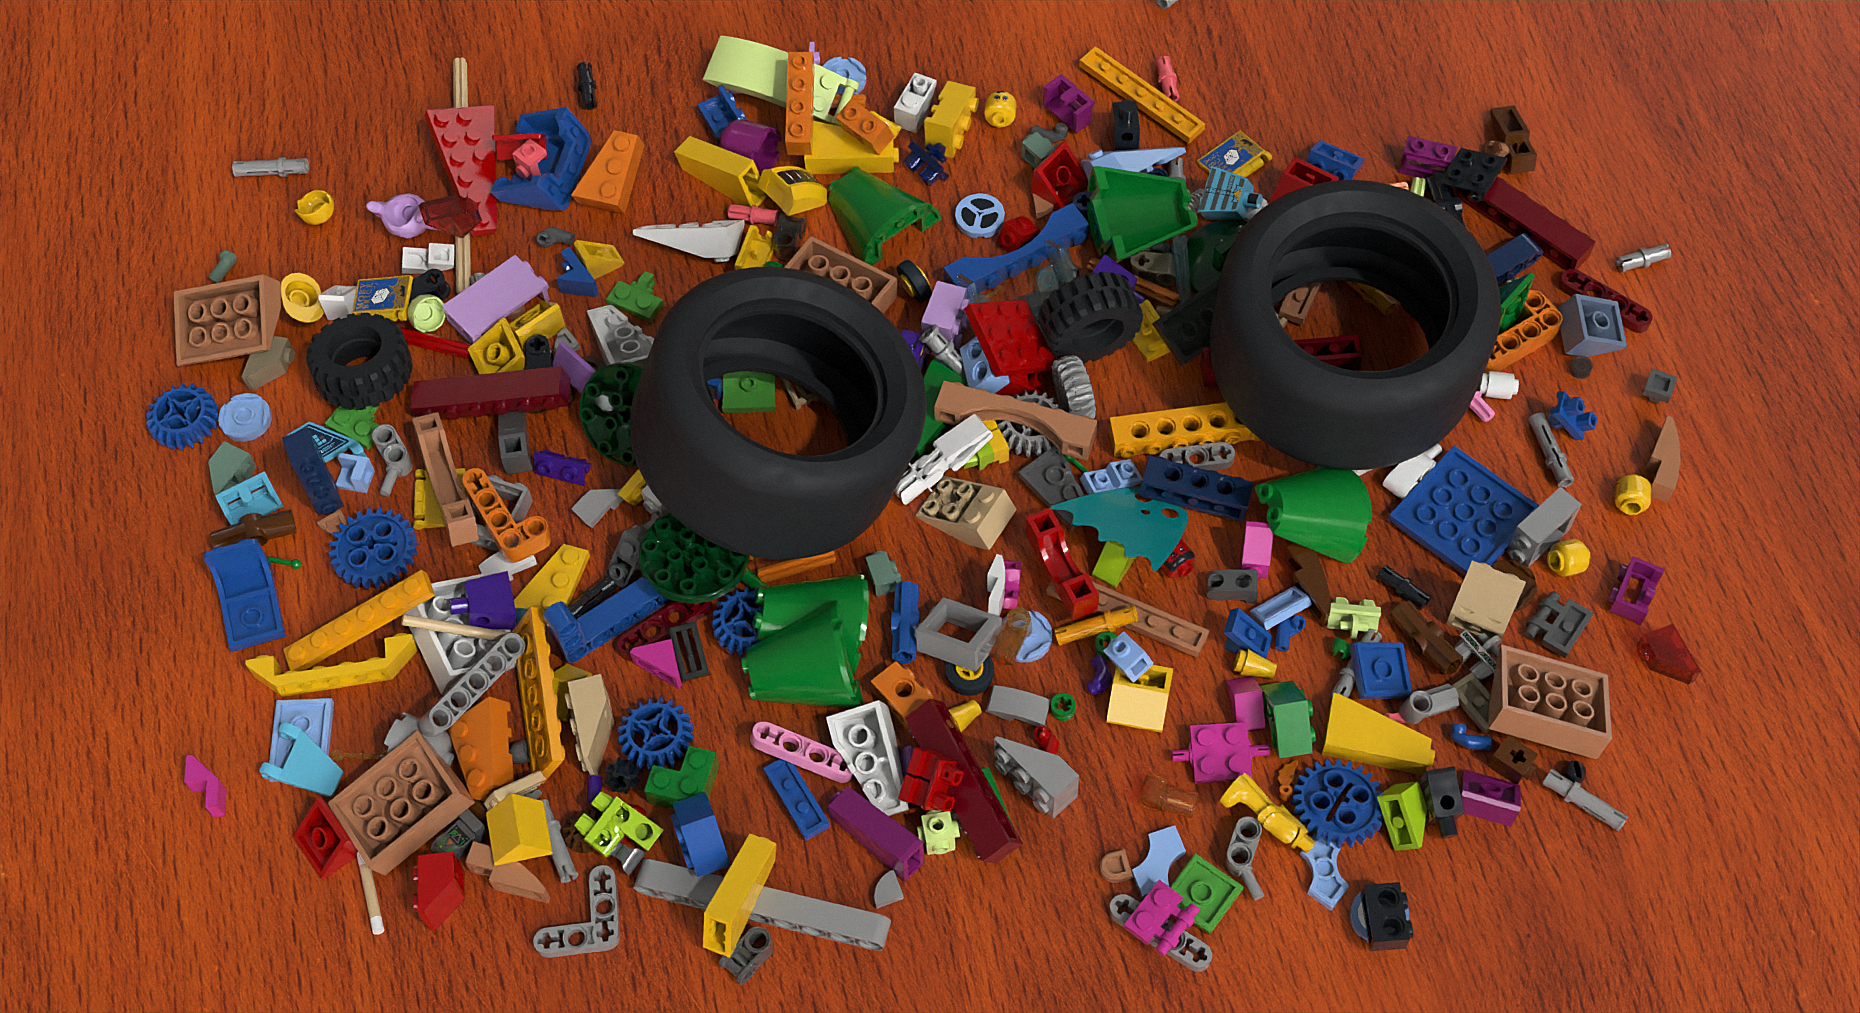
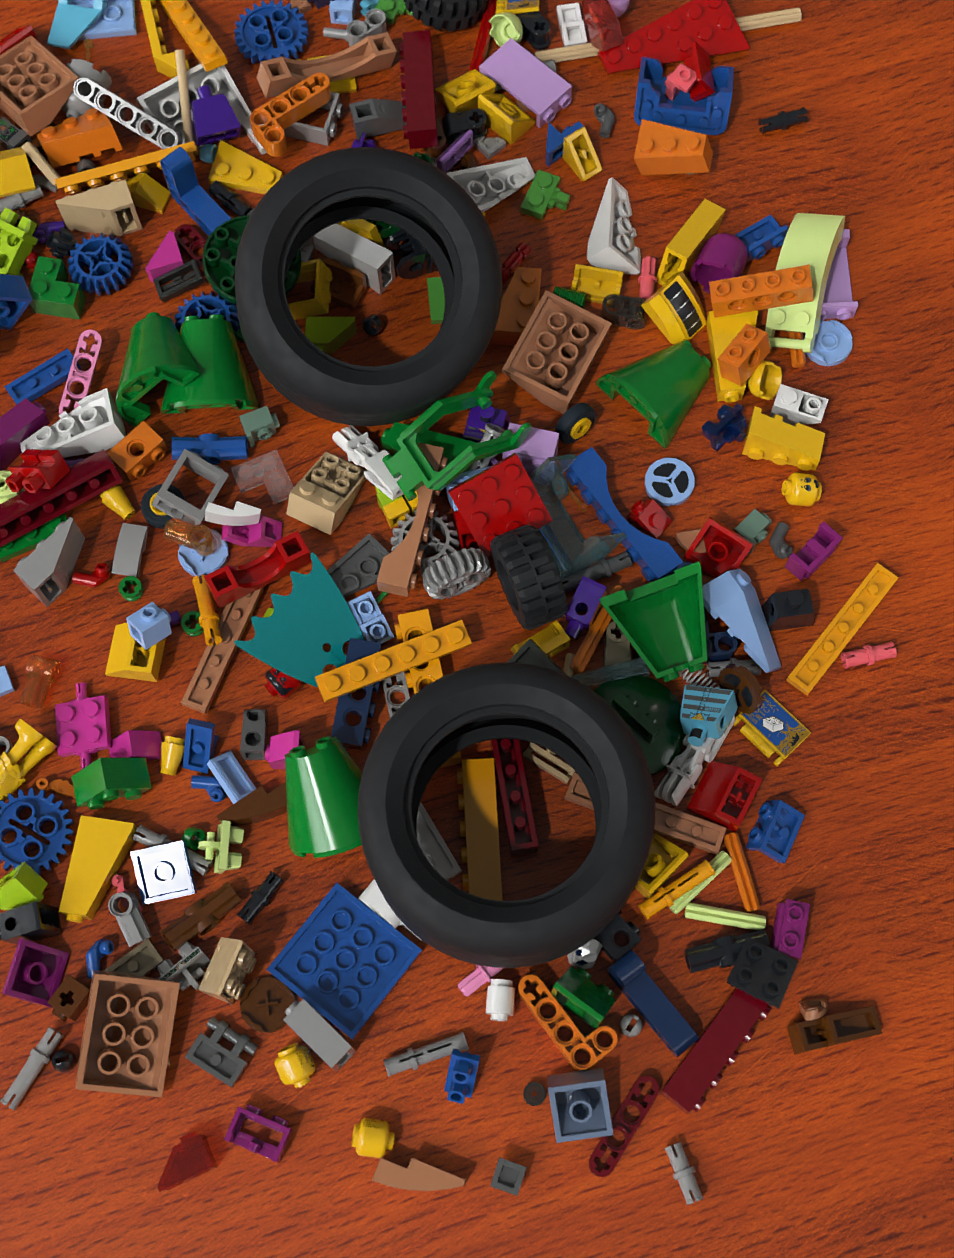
camera: 85 degrees right, 10 degrees up
none -> clear plate [230,449,294,504]
none -> light orange plate [315,620,472,703]
none -> green piece [382,371,532,501]
none -> reddish brown tile [718,664,764,714]

